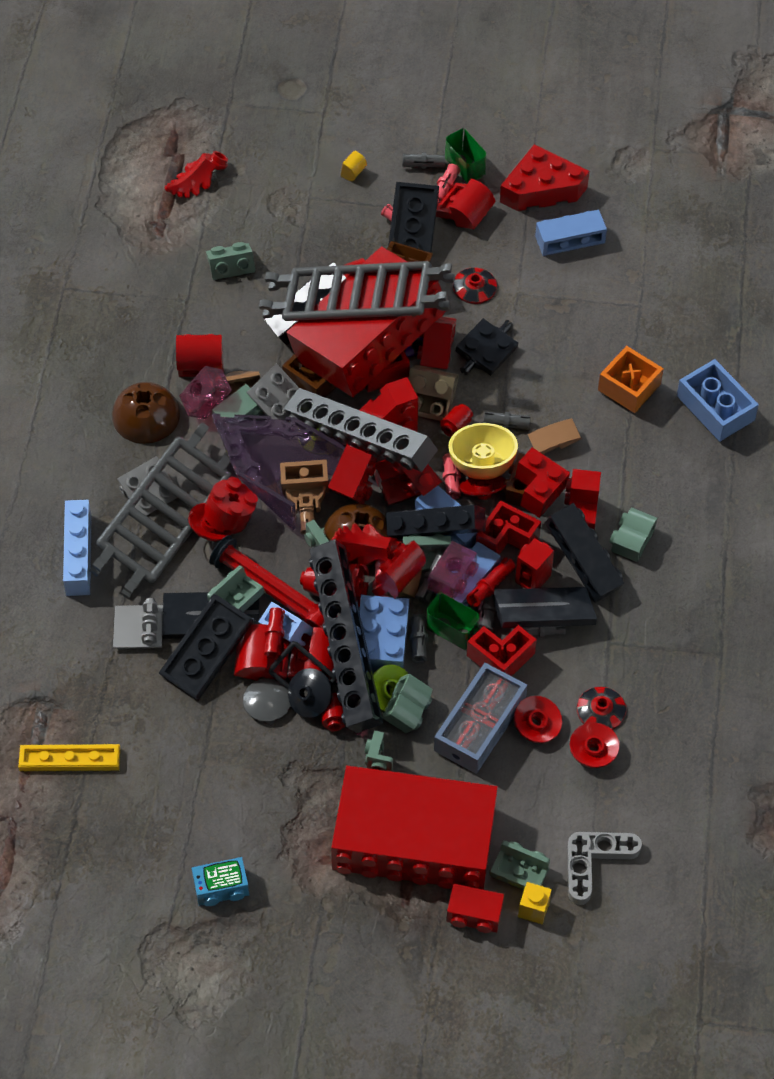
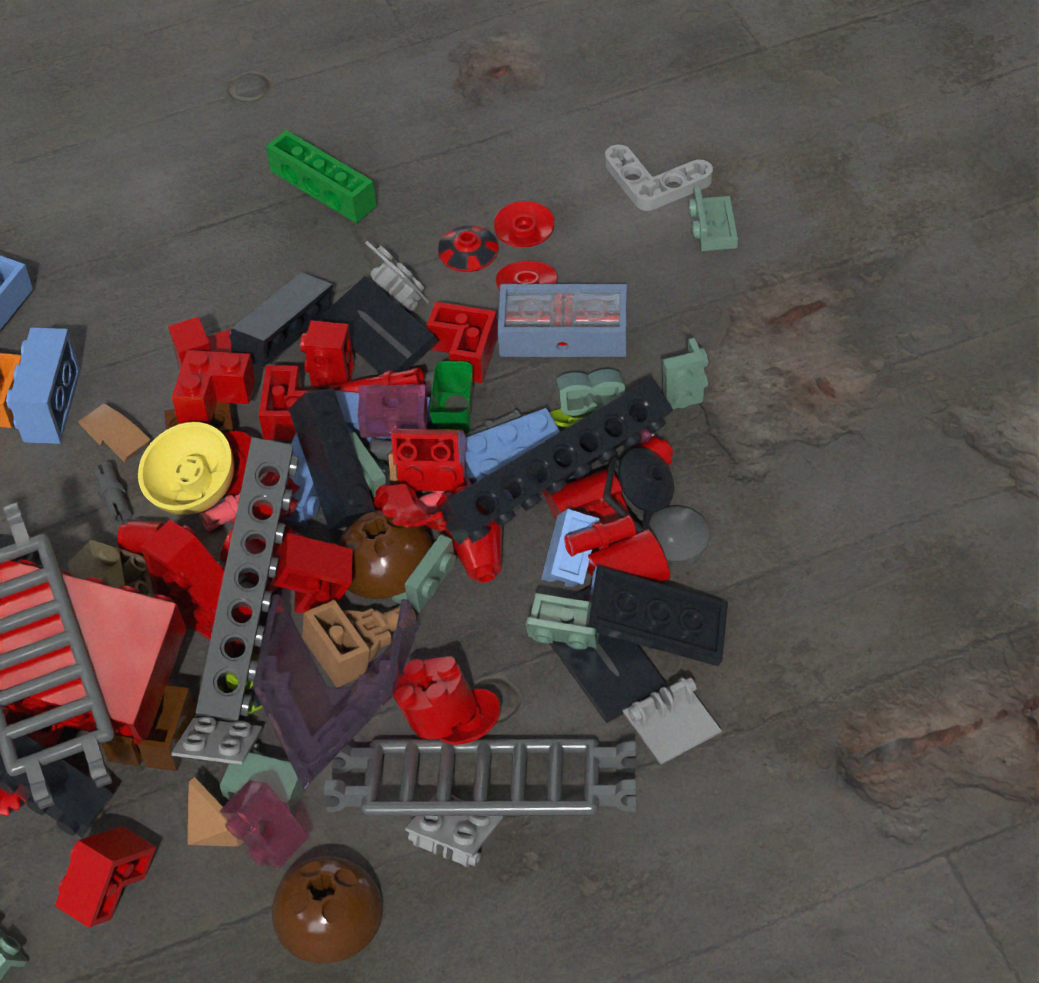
camera: 115 degrees left, 5 degrees down
yellow tile [18,744,120,771] -> none
light blue brick [63,500,91,596] -> none
red brick [176,334,224,377] -> none
brick [192,857,249,906] -> none
red piece [209,535,338,628] -> none
red brick [331,765,498,890] -> none
red brick [446,883,504,933] -> none
yellow brick [518,882,552,925] -> none
sand green brick [609,507,657,562] -> none
none -> medium blue brick [6,328,81,444]
none -> red brick [55,826,156,928]
none -> green brick [266,130,377,224]
none -> light grey hinge [365,241,430,311]

